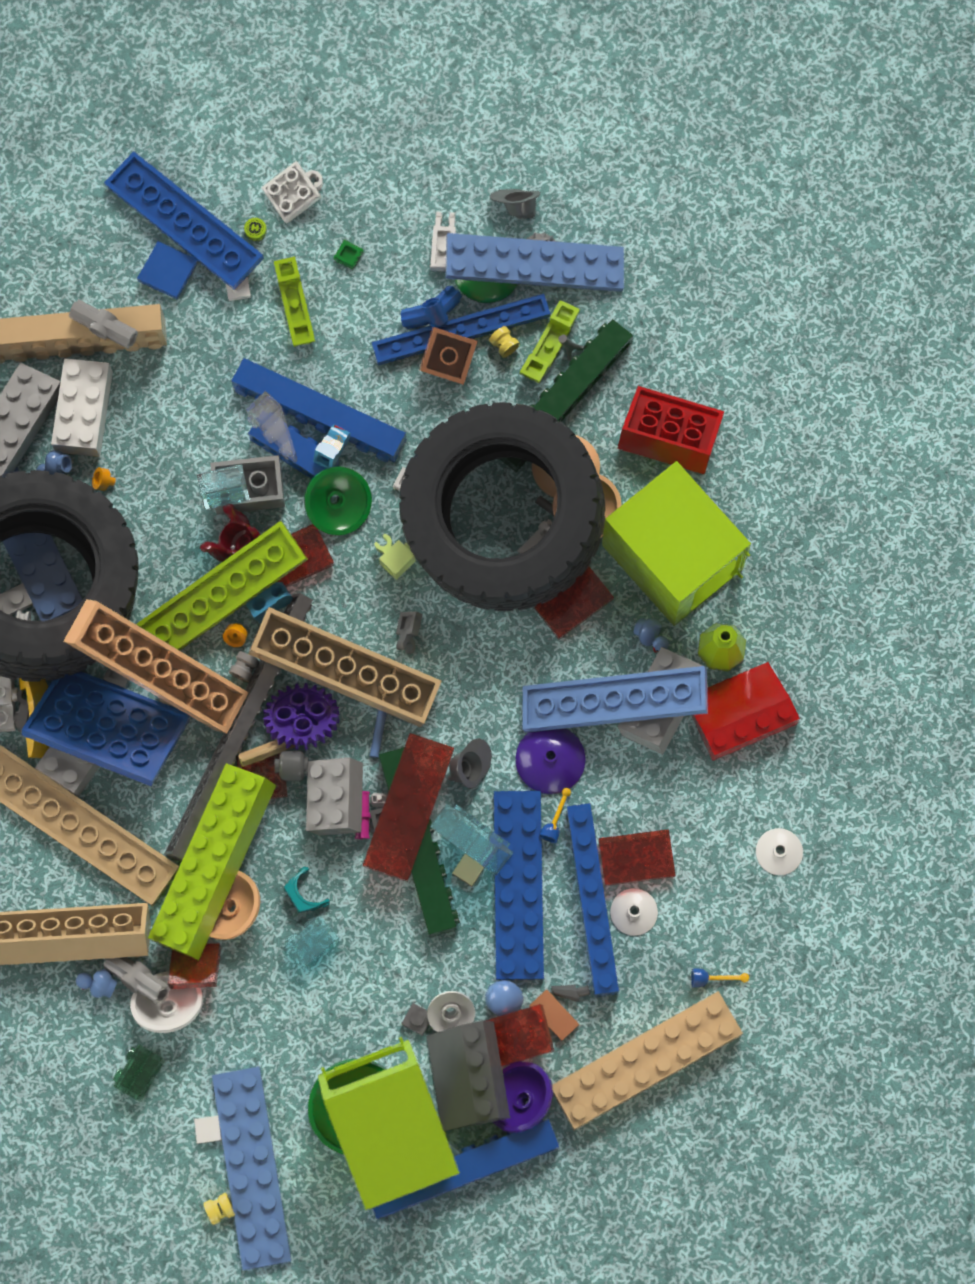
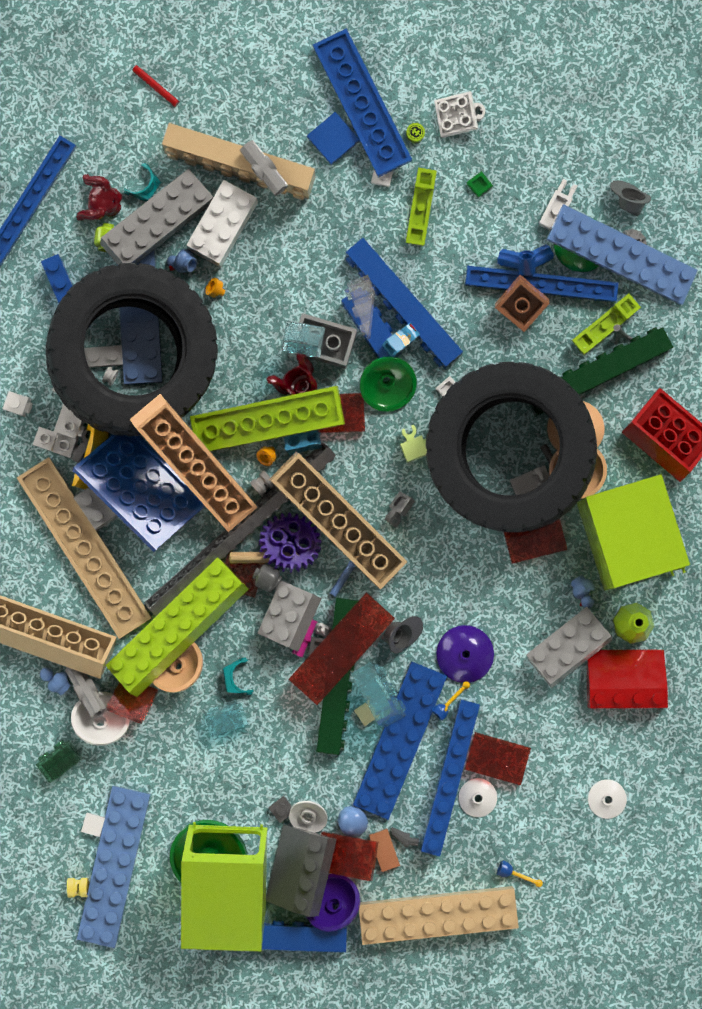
camera: 20 degrees right, 10 degrees up
light yellow wheel [489,326,520,358] -> none
medium blue plate [523,666,708,733] -> none

